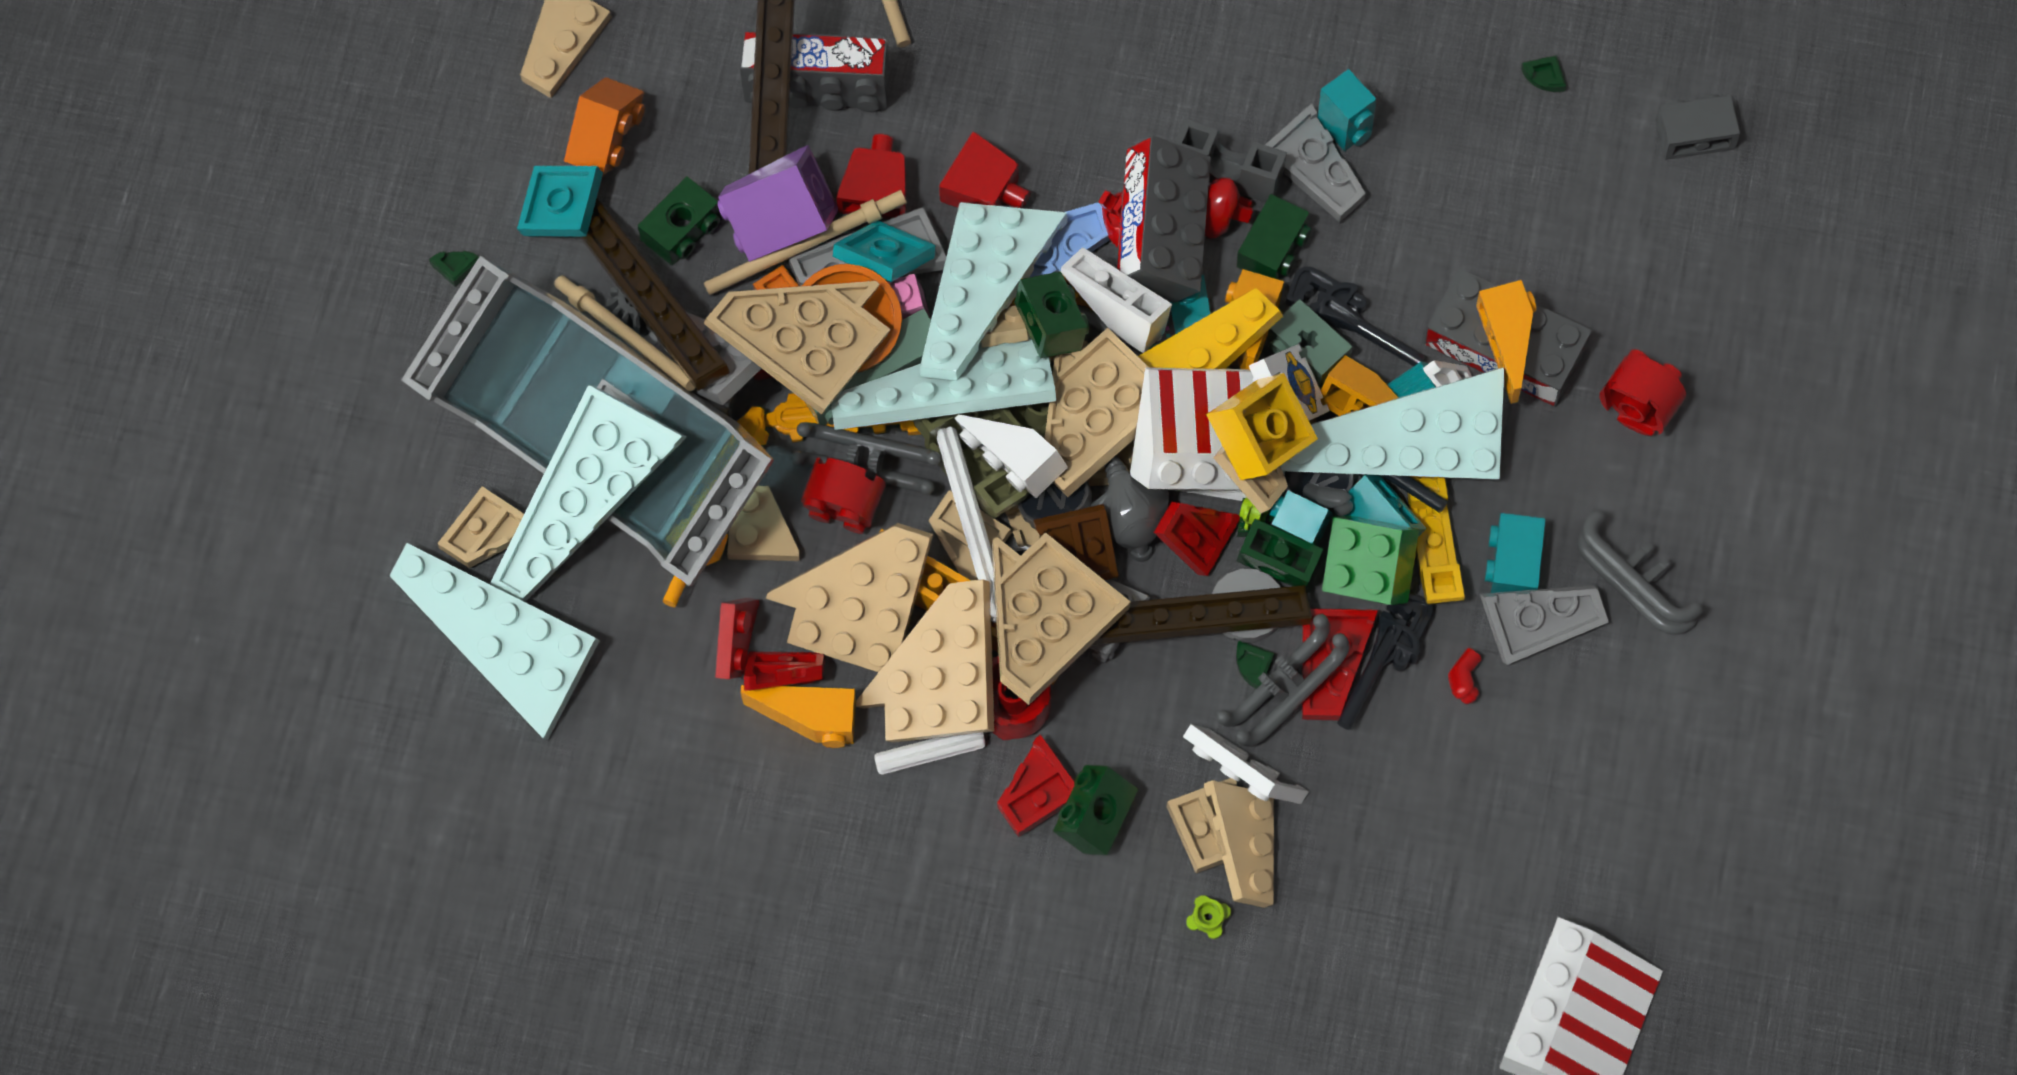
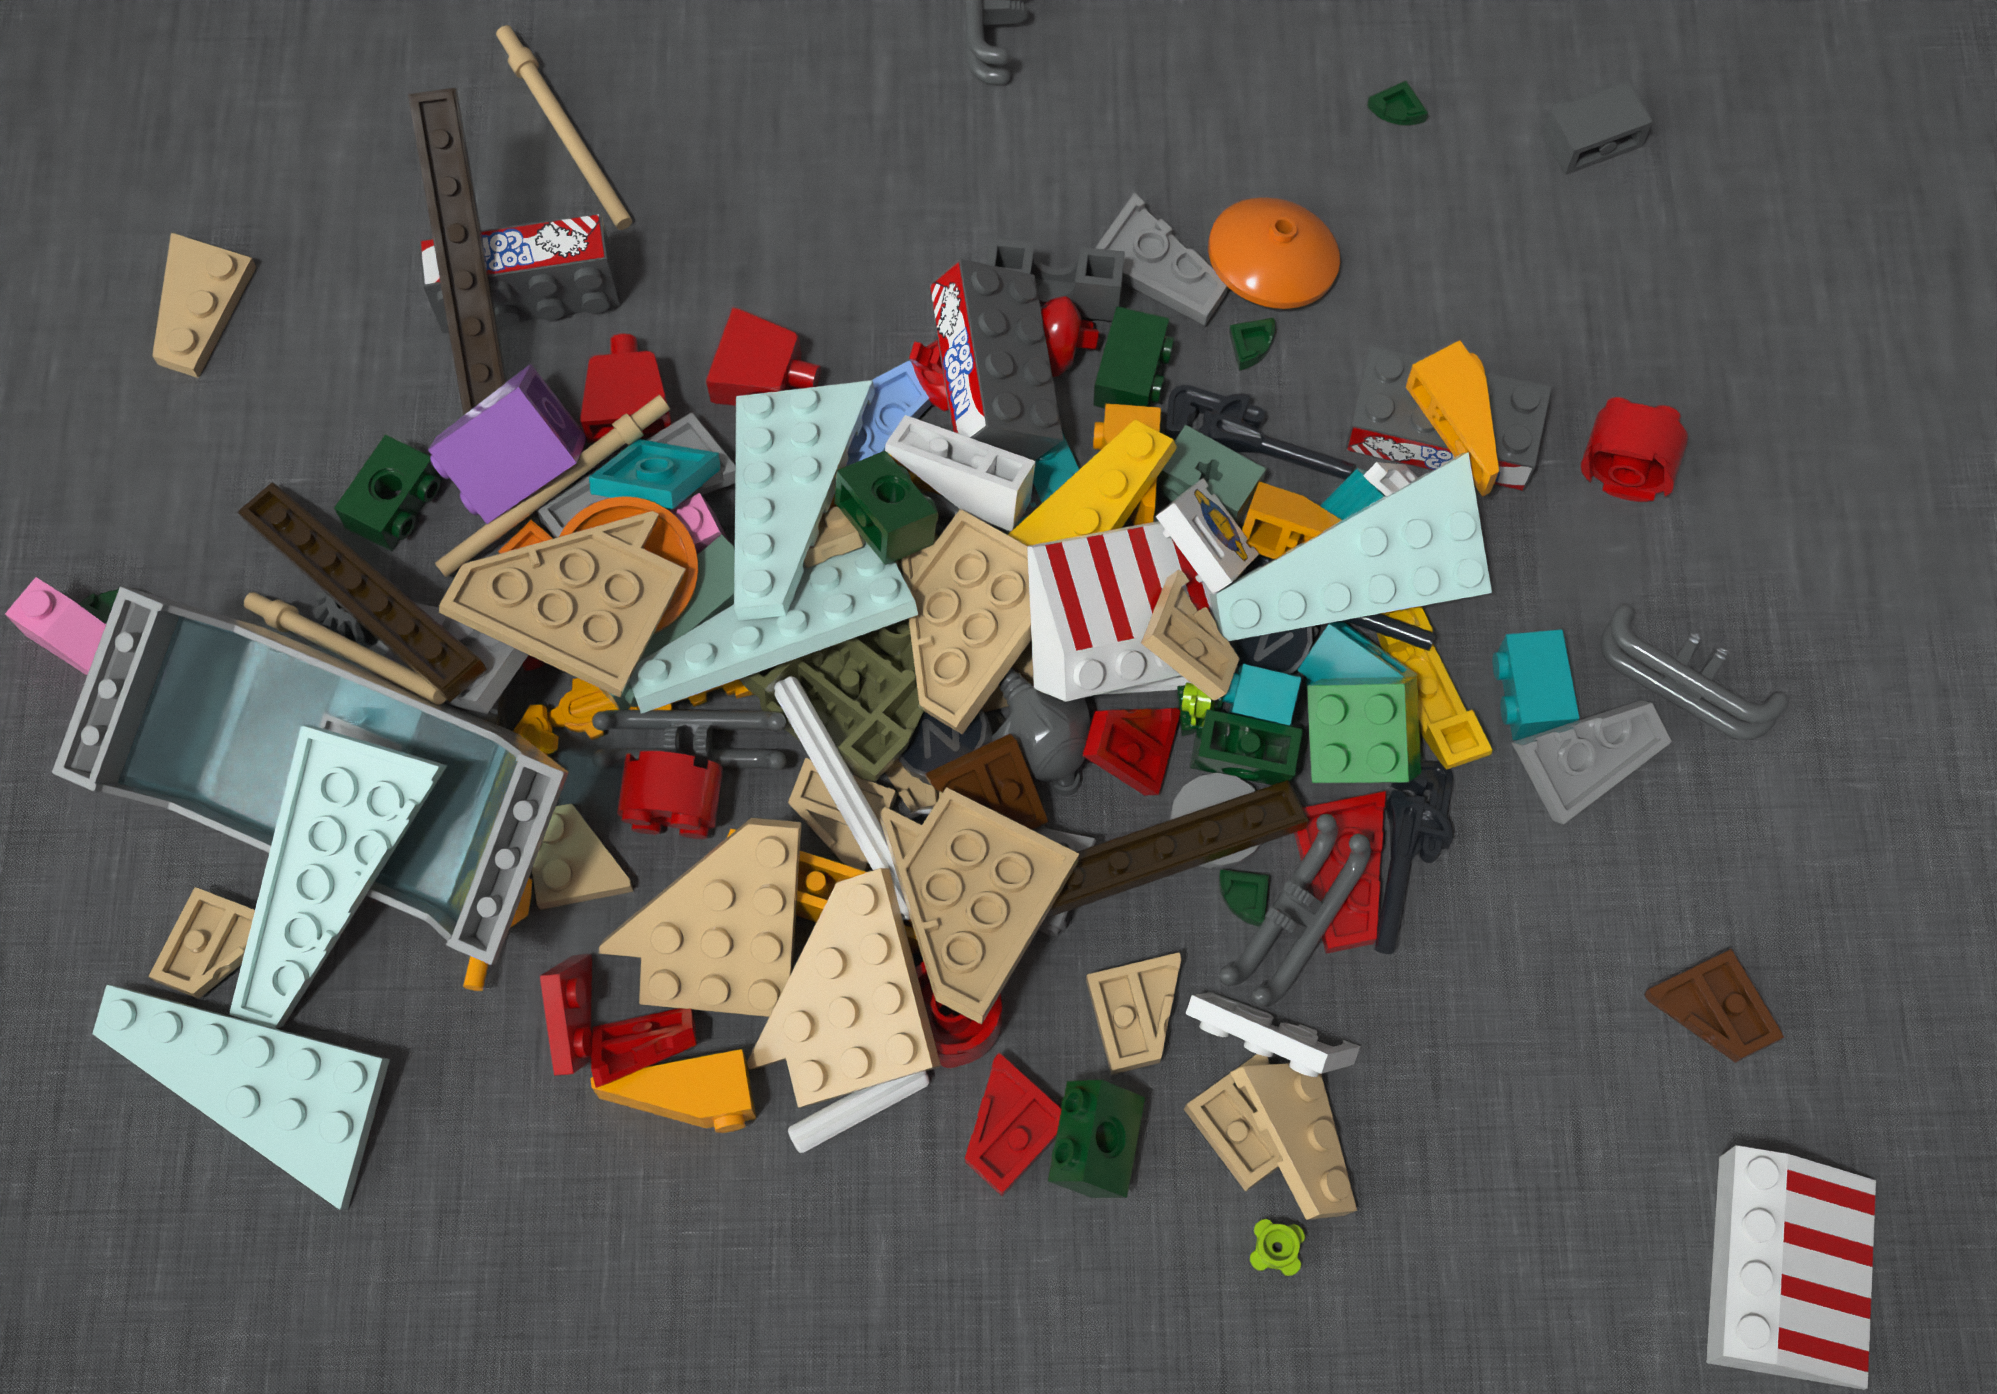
camera: 15 degrees left, 0 degrees up
teal plate [517,166,603,237] -> none
orange brick [564,77,645,176] -> none
white slope [955,414,1068,498] -> none
yellow brick [1206,373,1318,481] -> none
dark grey arm [1303,482,1353,516] -> none
teal brick [1317,69,1377,152] -> none
red arm [1448,648,1482,704] -> none
none -> bright pink slope [5,577,106,675]
none -> tan wing [1086,952,1181,1075]
none -> orange dish [1208,197,1340,309]
none -> dark green tile [1229,317,1275,371]
none -> reddish brown wing [1644,949,1784,1063]

